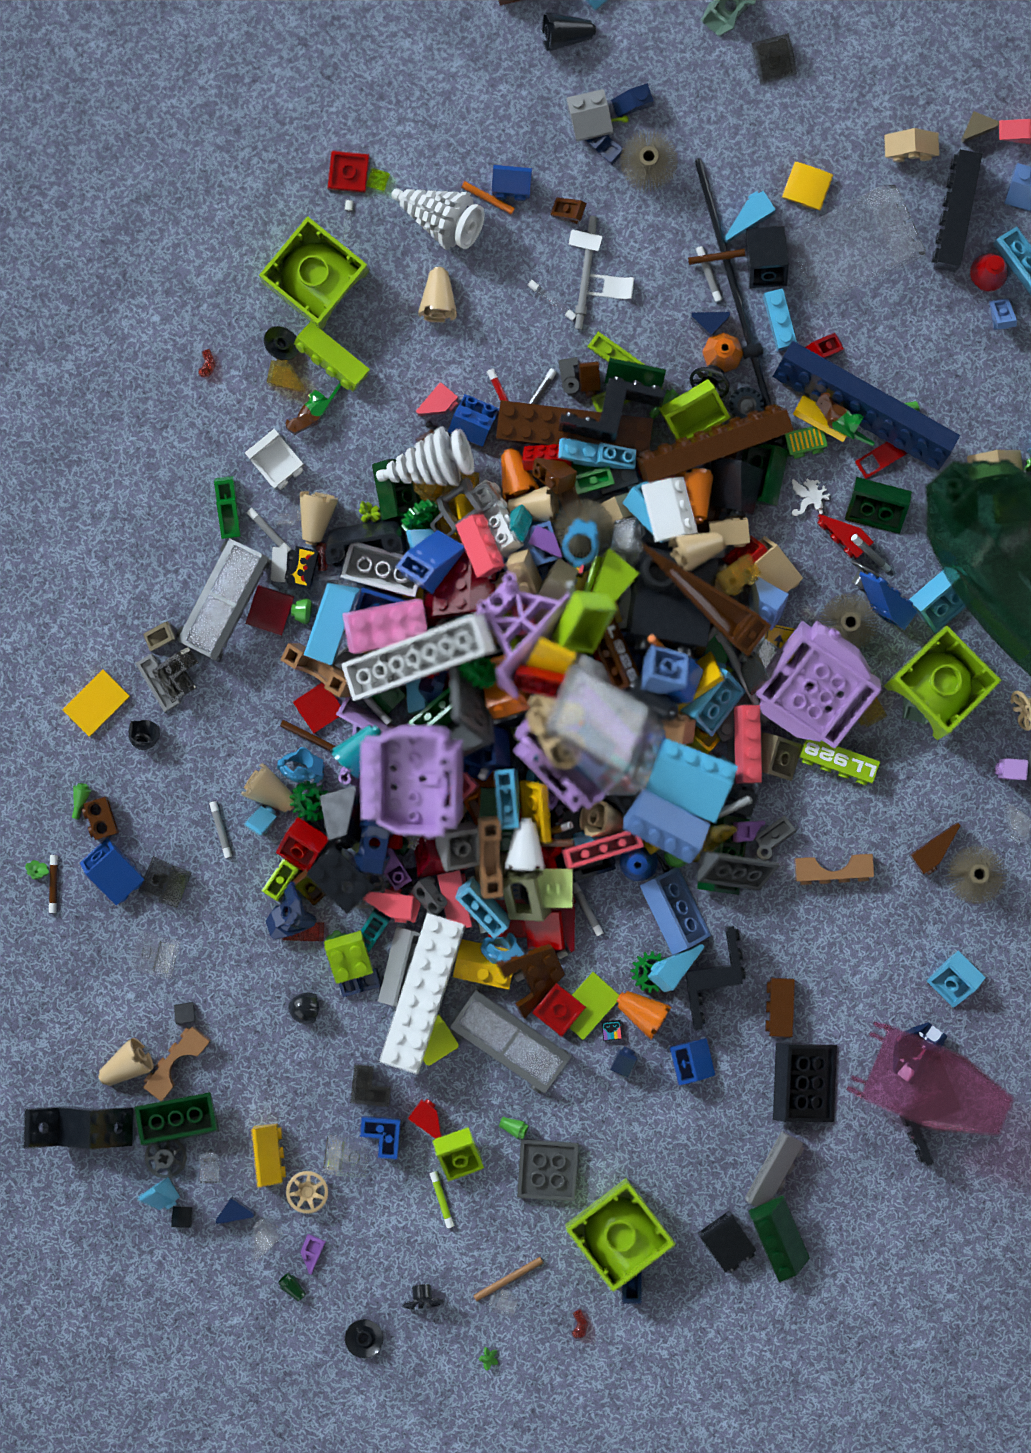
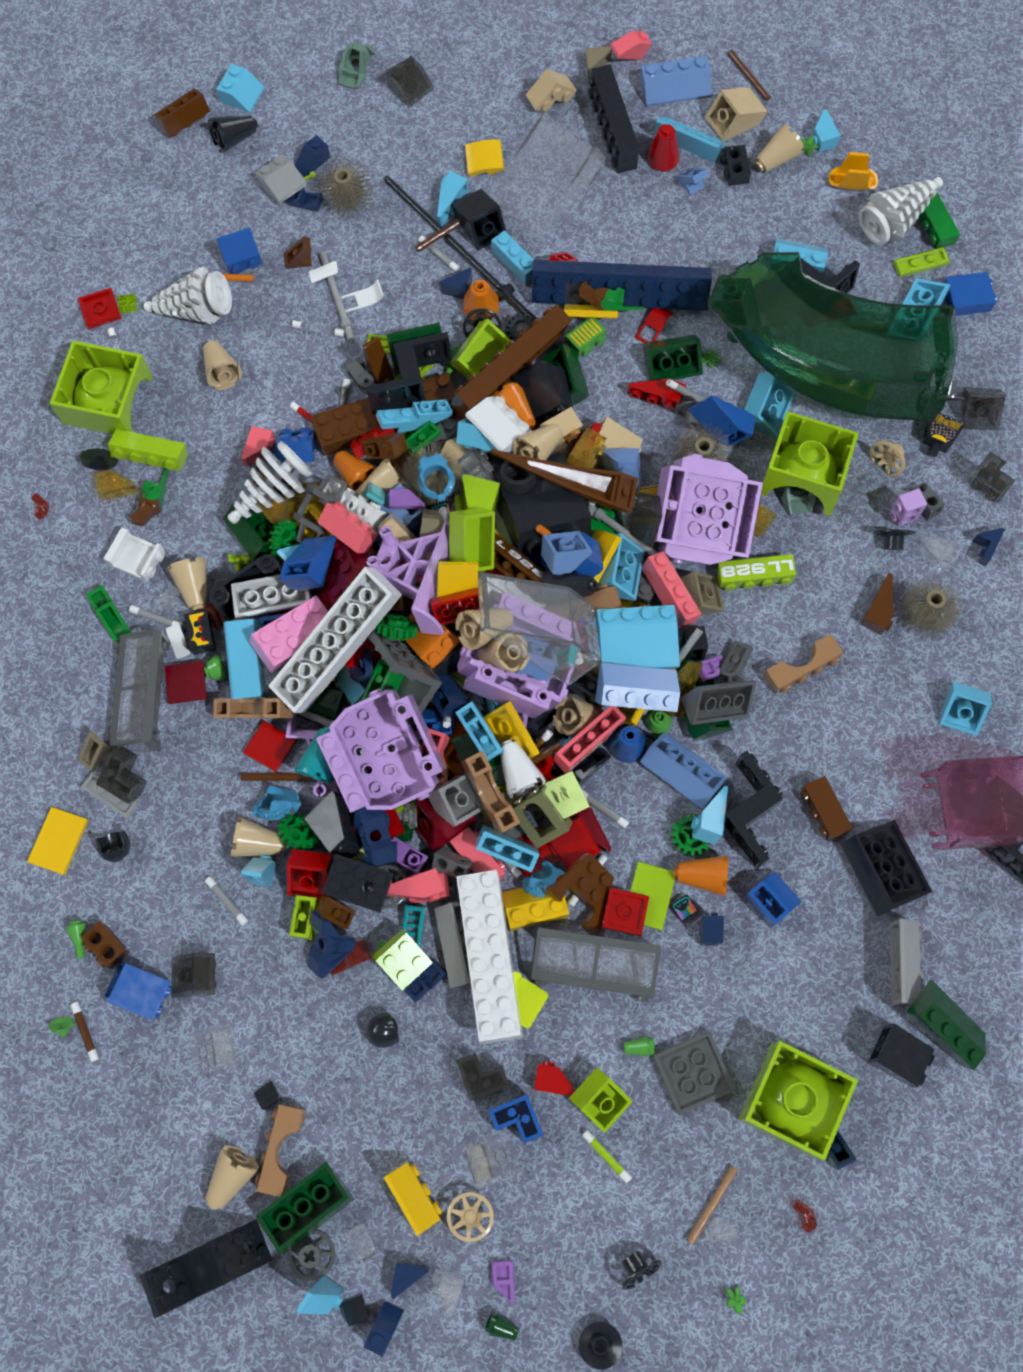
camera: 30 degrees left, 15 degrees down
white piece [792,478,830,516] -> none
none -> dark blue slope [363,1301,404,1357]
none -> bright green plant [702,349,722,368]
none -> black wheel [874,529,916,550]

